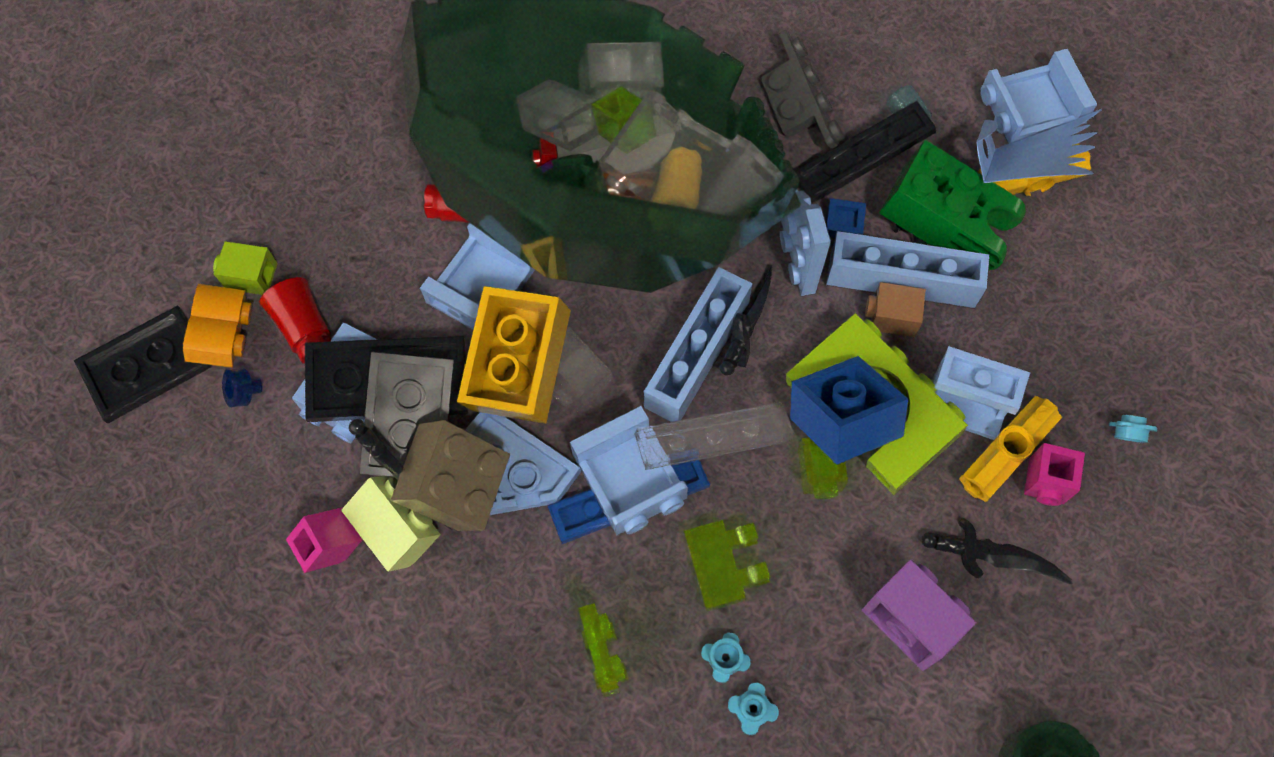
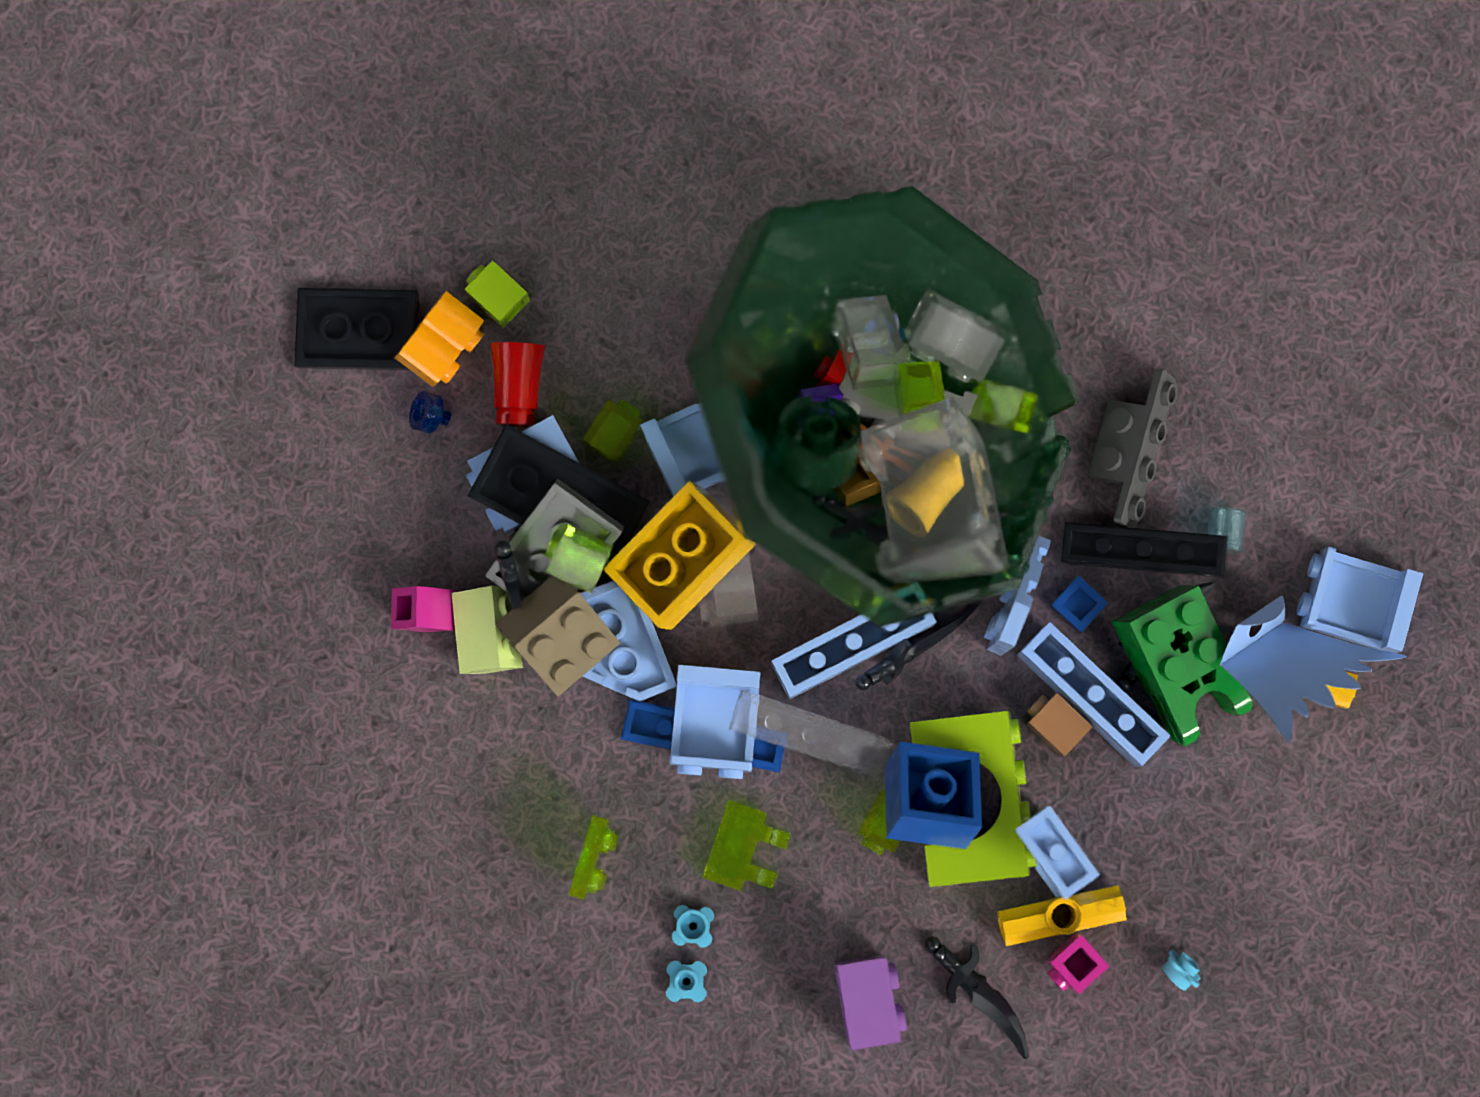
camera: 30 degrees right, 15 degrees up
none -> clear neon green brick [544,525,613,593]
none -> clear neon green brick [582,399,643,466]
none -> clear neon green brick [969,378,1038,434]

